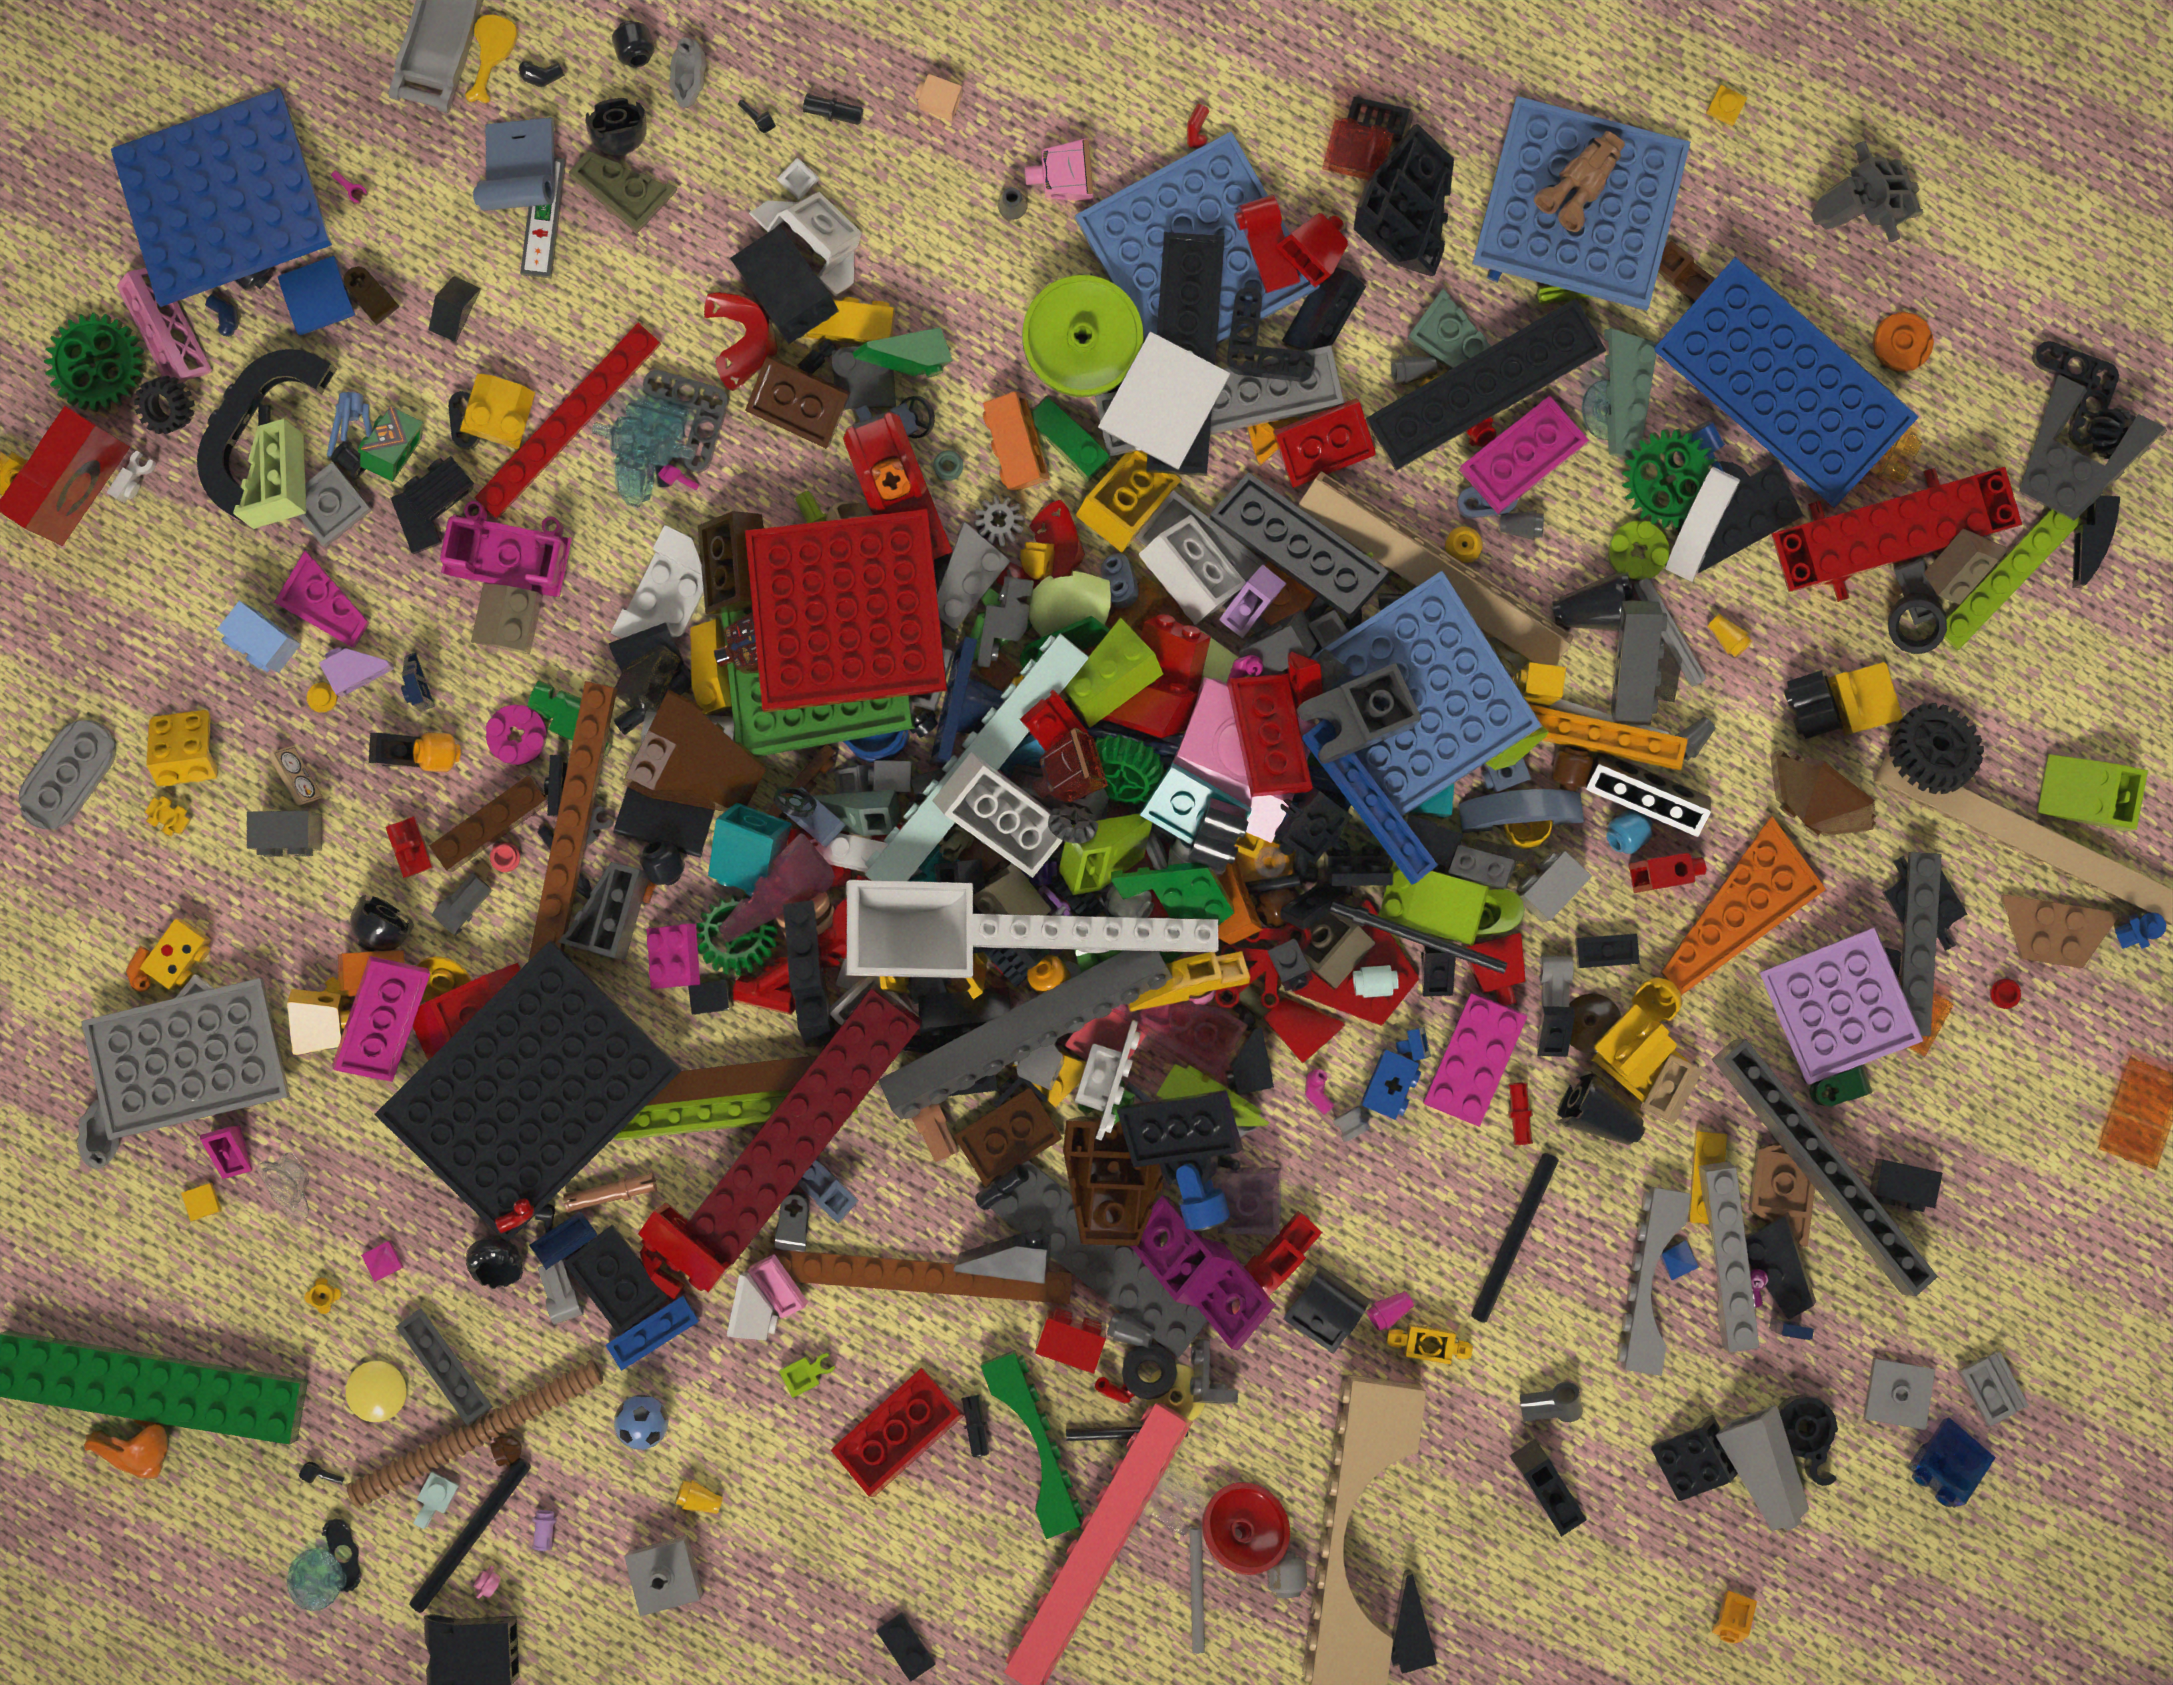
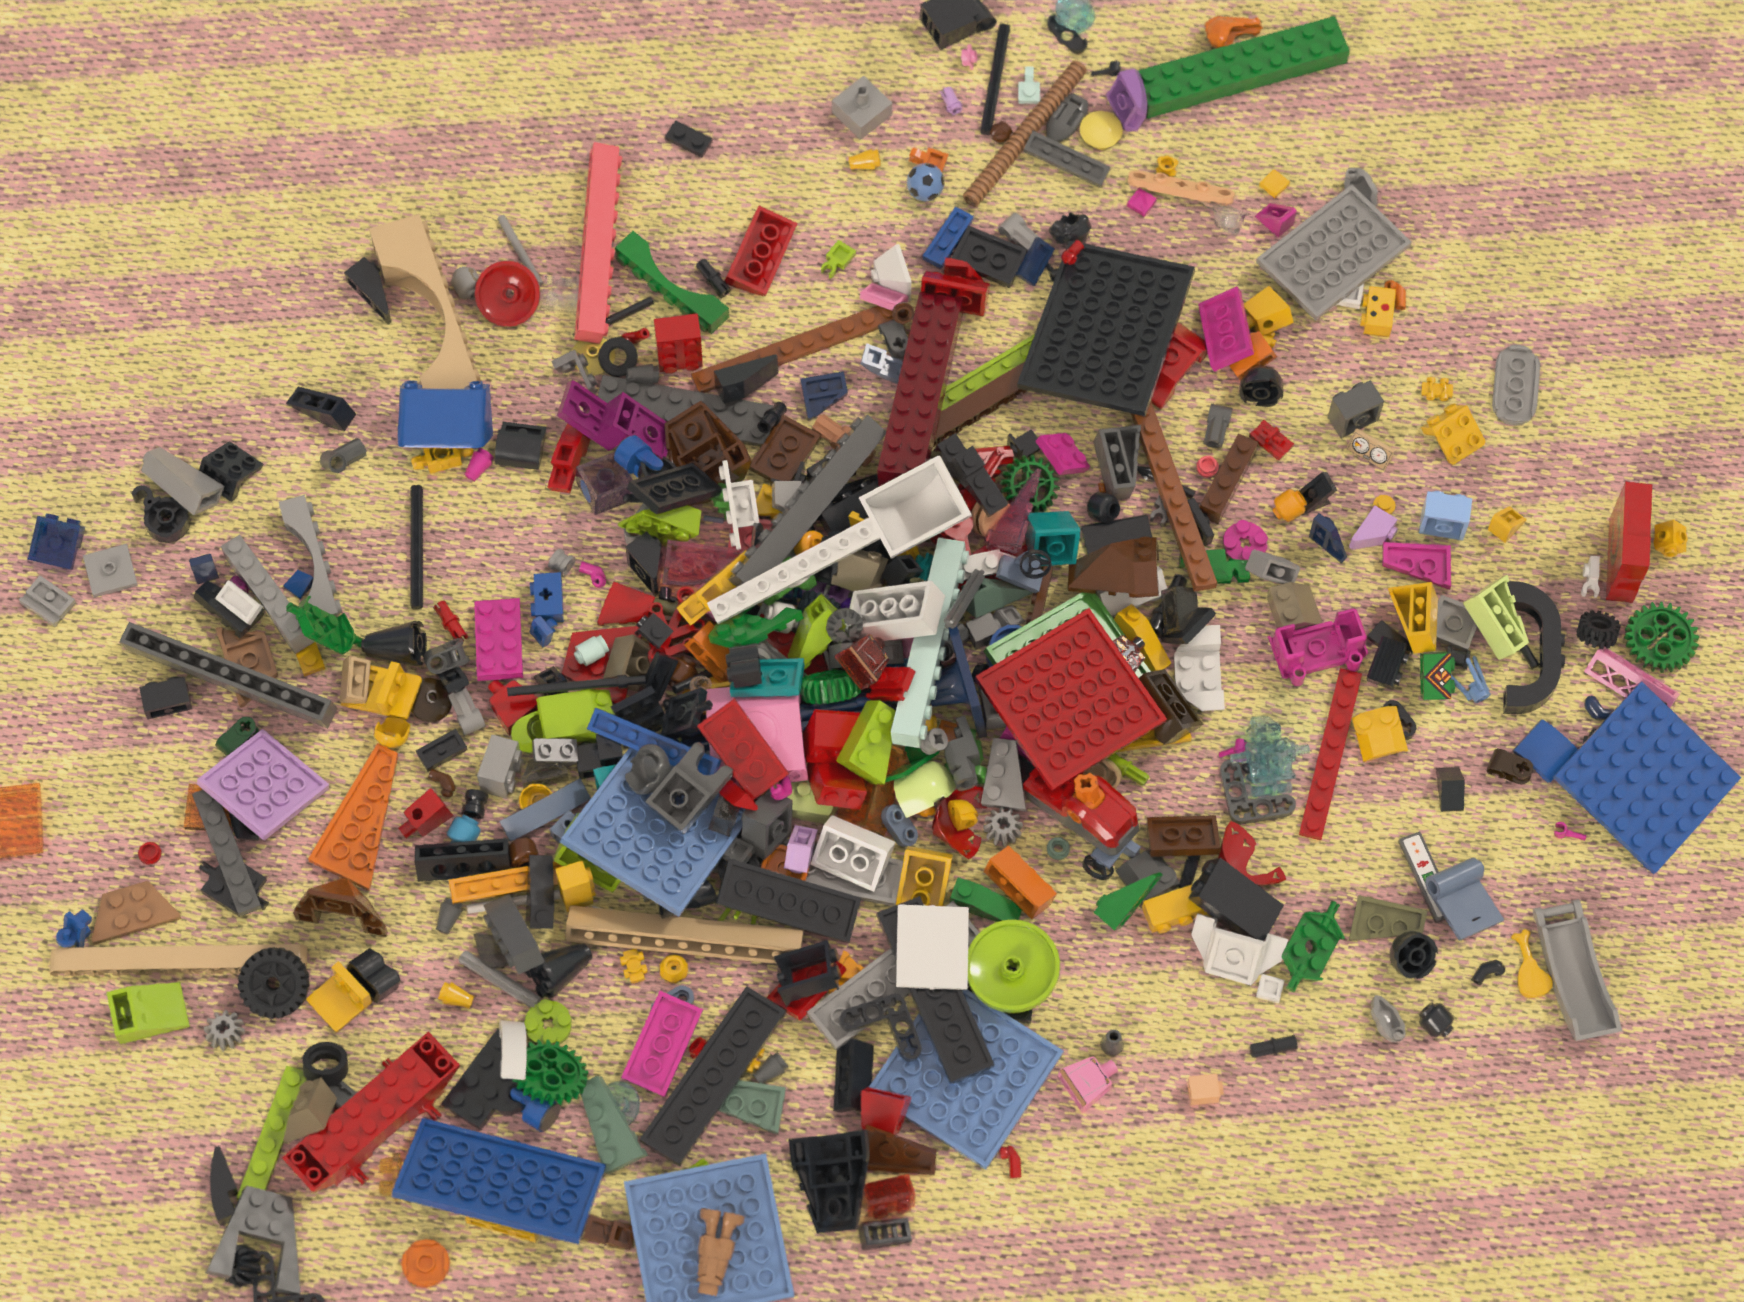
camera: 155 degrees right, 20 degrees down
yellow dish [416,956,471,1002] -> none
nougat pin [563,1172,657,1213] -> none
black hand [738,99,776,133] -> none
red door [1234,194,1301,294] -> none
dark grey cone [1500,510,1544,540] -> none
light orange bracket [1712,1590,1757,1644] -> none
none -> light grey gear [204,1010,245,1051]
none -> white tile [215,580,264,625]
none -> green plate [286,596,364,655]
none -> blue windscreen [397,380,493,448]
none -> dark grey piece [423,638,470,674]
none -> reddish brown arm [428,769,456,798]
none -> black wheel [461,789,488,819]
none -> black slope [525,855,554,929]
none -> yellow piece [619,949,648,984]
none -> dark grey piece [625,744,671,795]
none -> black tile [751,523,764,546]
none -> black window [774,940,841,1007]
none -> dark blue wing [800,371,848,421]
none -> reddish brown wing [866,1124,937,1175]
none -> reddish brown plate [892,302,914,324]
none -> orange plate [909,147,949,173]
none -> light grey wheel [920,728,948,755]
none -> dark grey axle [944,569,985,629]
none -> dark grey piece [1046,93,1089,142]
none -> medium lavender slope [1106,68,1147,132]
none -> light nougat piece [1127,170,1235,205]
none -> light grey brick [1245,549,1300,584]
none -> green plate [1281,901,1345,992]
none -> yellow wedge [1387,582,1438,654]
none -> yellow slope [1488,506,1527,543]

